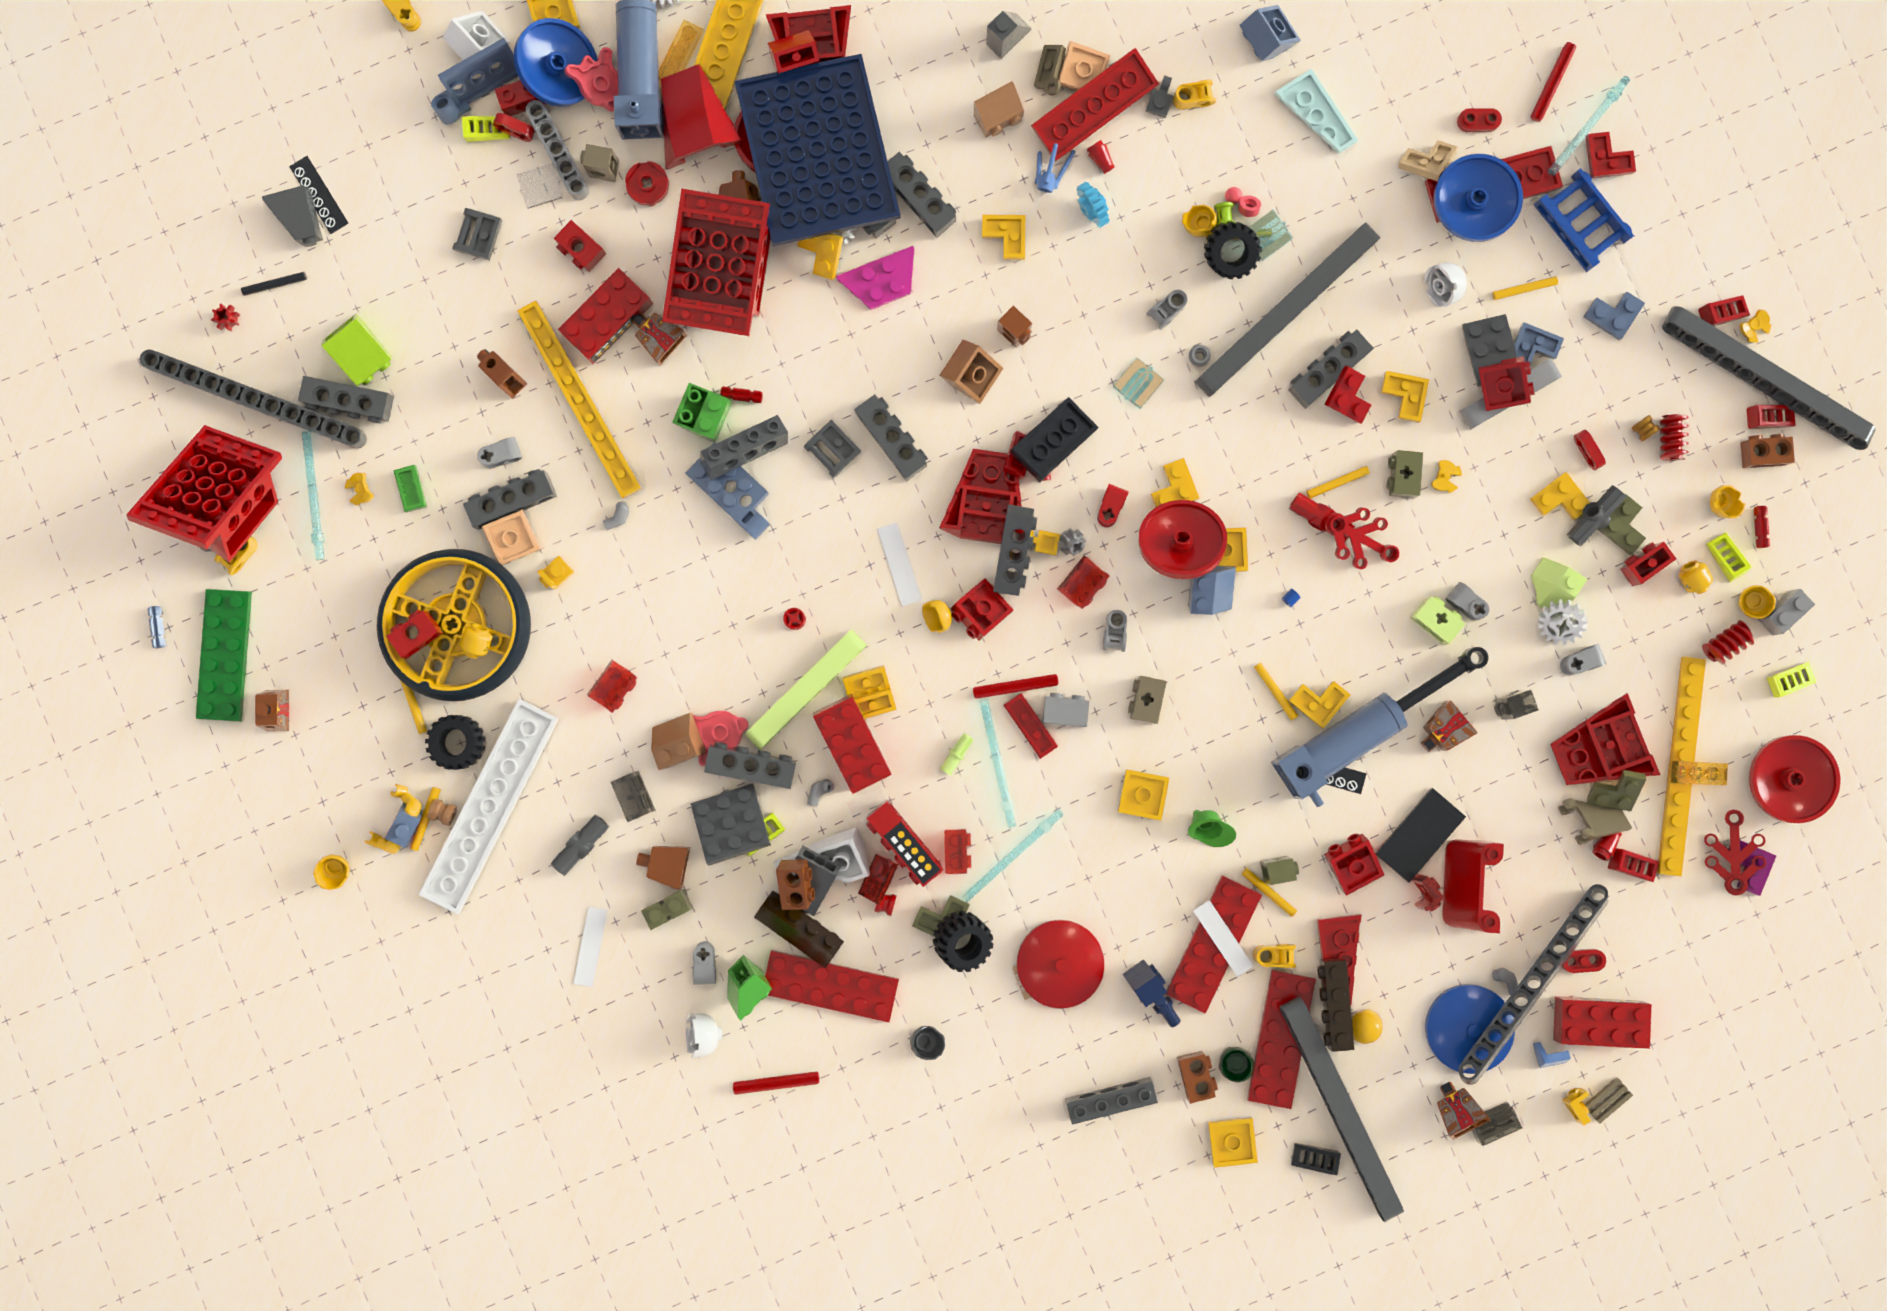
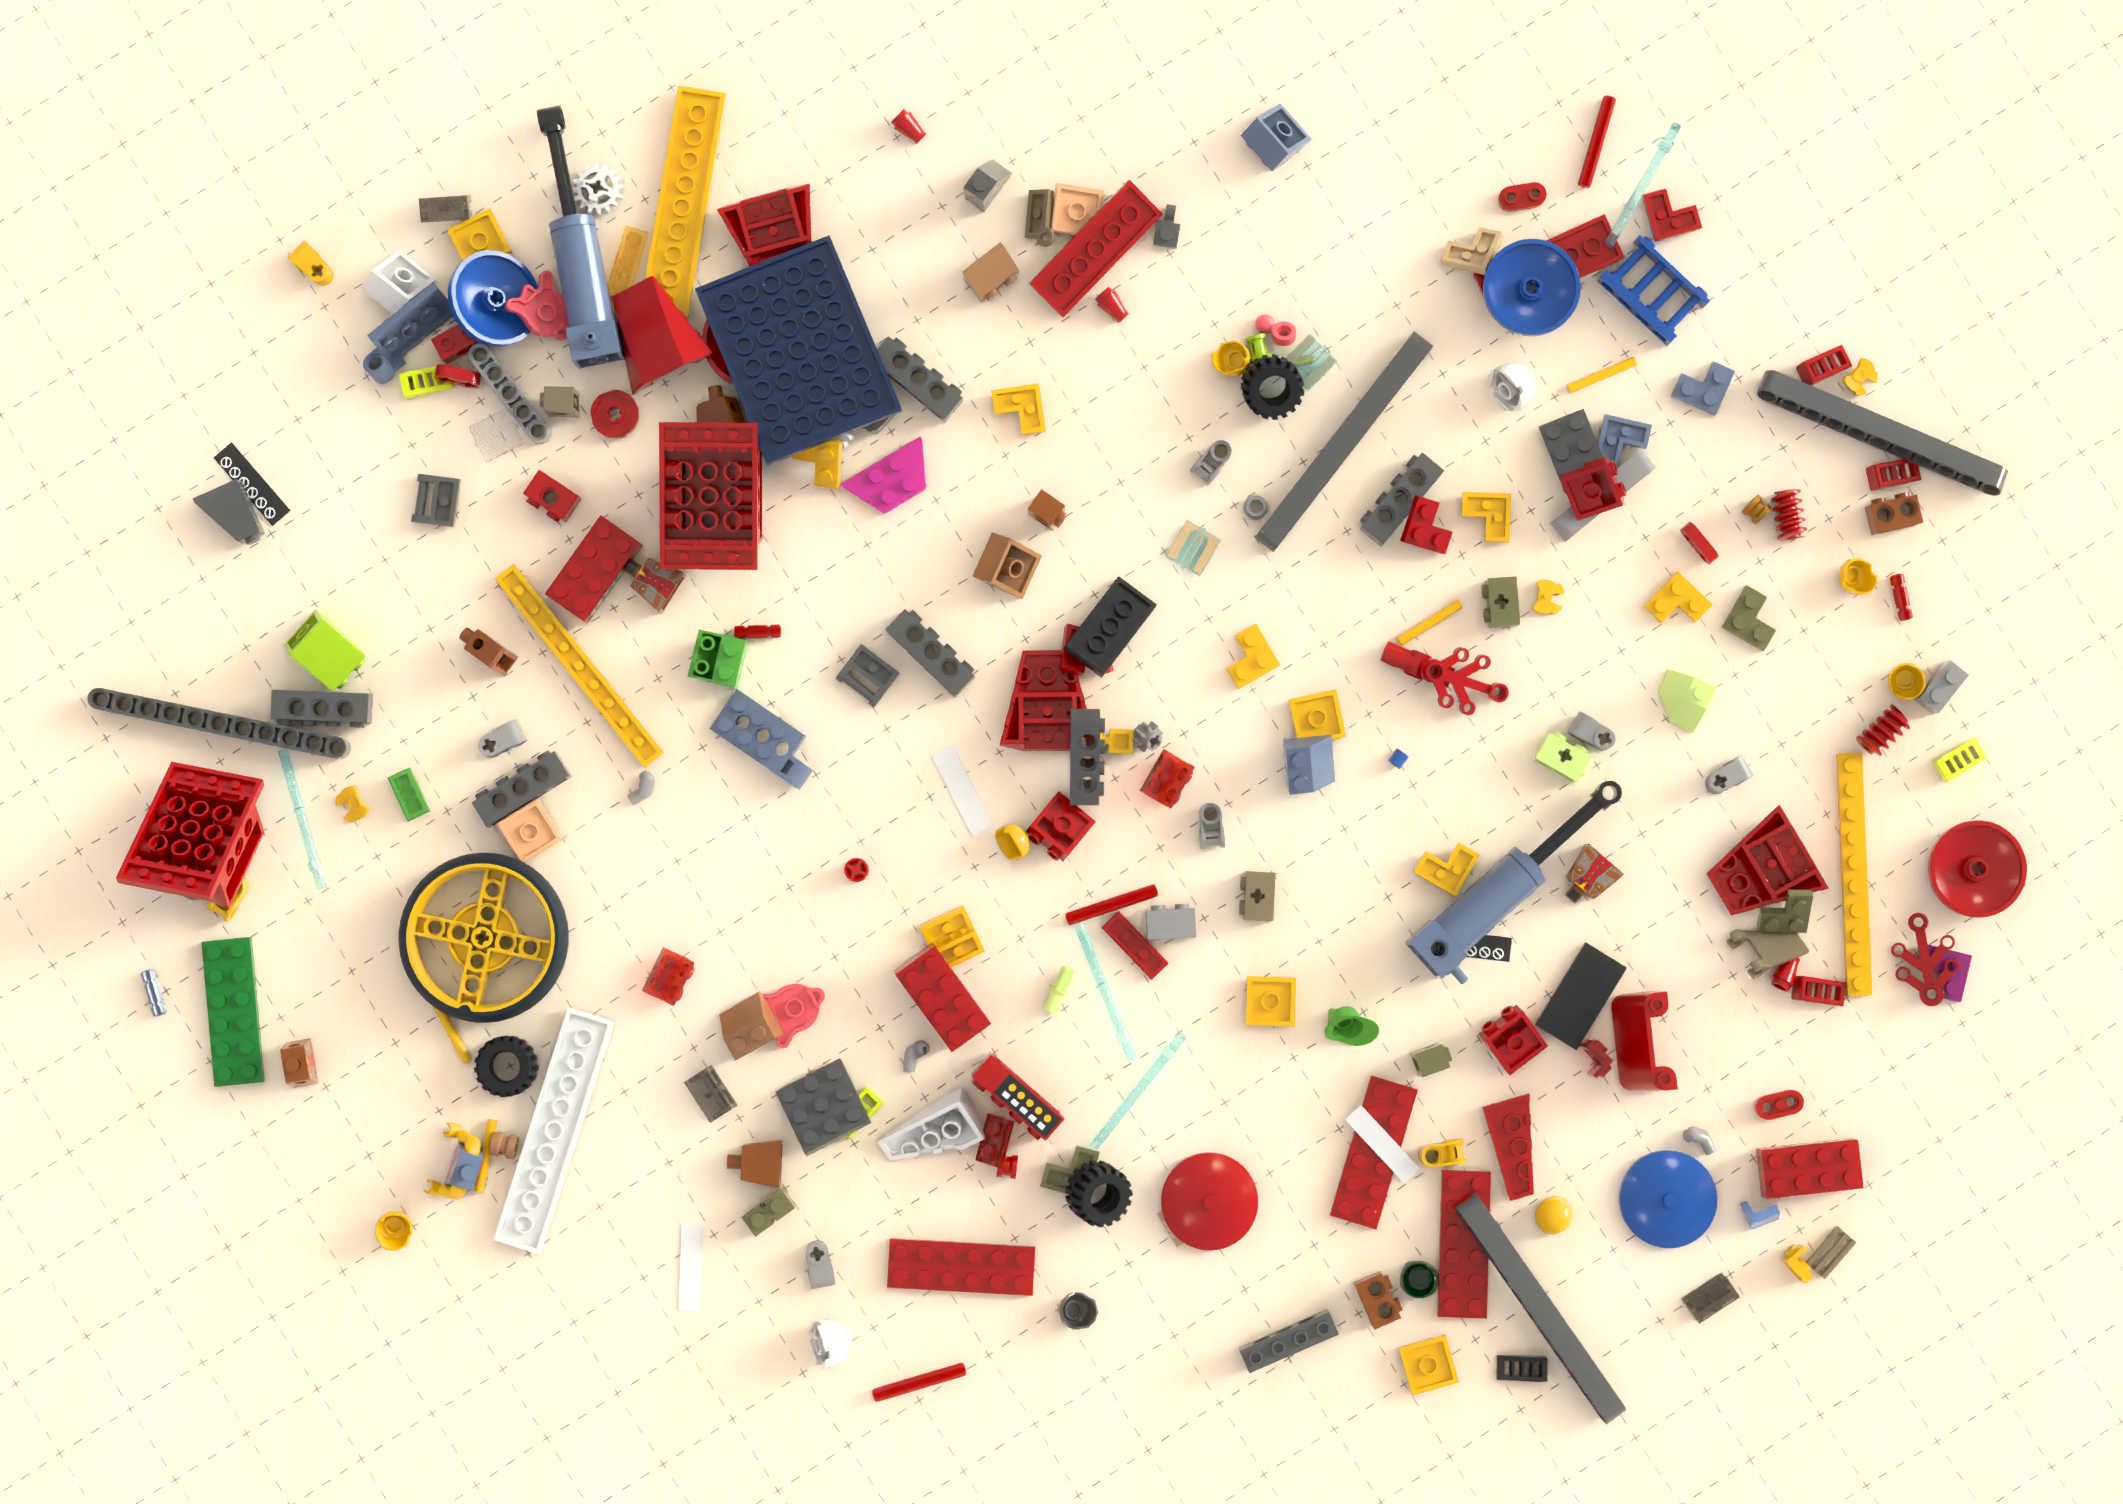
camera: 15 degrees left, 0 degrees up
red gear [211,303,241,331] -> none
black bar [241,271,307,296] -> none
red brick [386,610,443,659] -> none
yellow head [459,624,492,659] -> none
yellow bracket [537,556,574,589] -> none
dark grey piece [550,814,610,876] -> none
dark grey brick [700,415,788,480] -> none
dark grey brick [704,742,796,789] -> none
bright green slope [727,955,772,1021] -> none
yellowish green beam [745,630,867,750] -> none
dark brown brick [754,890,844,968] -> none
red brick [768,30,820,73] -> none
dark orange brick [776,859,815,910] -> none
dark grey slope [795,845,841,916] -> none
clear red bracket [944,828,971,874] -> none
medium blue plant [1034,143,1075,193] -> none
medium azure gear [1076,181,1110,228] -> none
red piece [1097,484,1129,528] -> none
dark blue brick [1122,959,1181,1028] -> none
red dish [1138,500,1227,579] -> none
yellow piece [1172,79,1216,110] -> none
yellow bar [1241,868,1297,917] -> none
yellow bar [1254,662,1298,721] -> none
light aqua wing [1274,68,1358,154] -> none
dark brown brick [1317,958,1355,1052] -> none
torso [1437,1082,1490,1140] -> none
dark grey beam [1458,884,1608,1085] -> none
clear smoke brick [1494,689,1539,720] -> none
white gear [1538,599,1588,645] -> none
dark grey piece [1567,485,1627,547] -> none
red brick [1620,541,1677,587] -> none
clear yellow plate [1671,761,1728,785] -> none
yellow head [1679,560,1713,594] -> none
neon yellow slope [1706,532,1752,582] -> none

